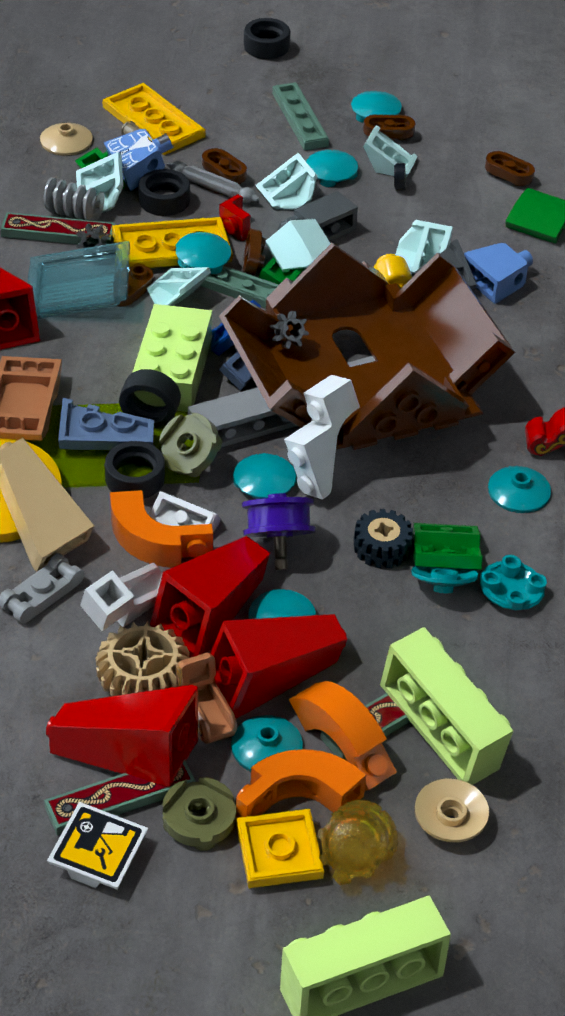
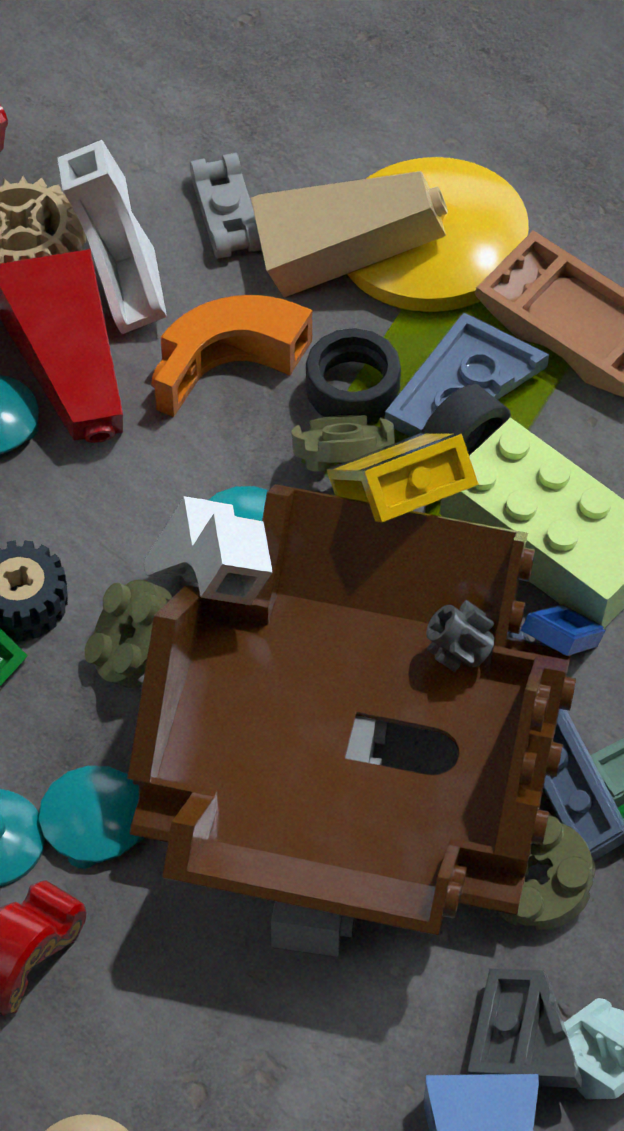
camera: 125 degrees right, 10 degrees up
white slope [149,491,221,532] -> none
dark purple wheel [242,493,316,570] -> none
yellow head [374,254,412,288] -> none
none -> teal dish [39,765,144,869]
none -> olive plate [85,579,172,688]
none -> yellow panel [326,434,479,522]

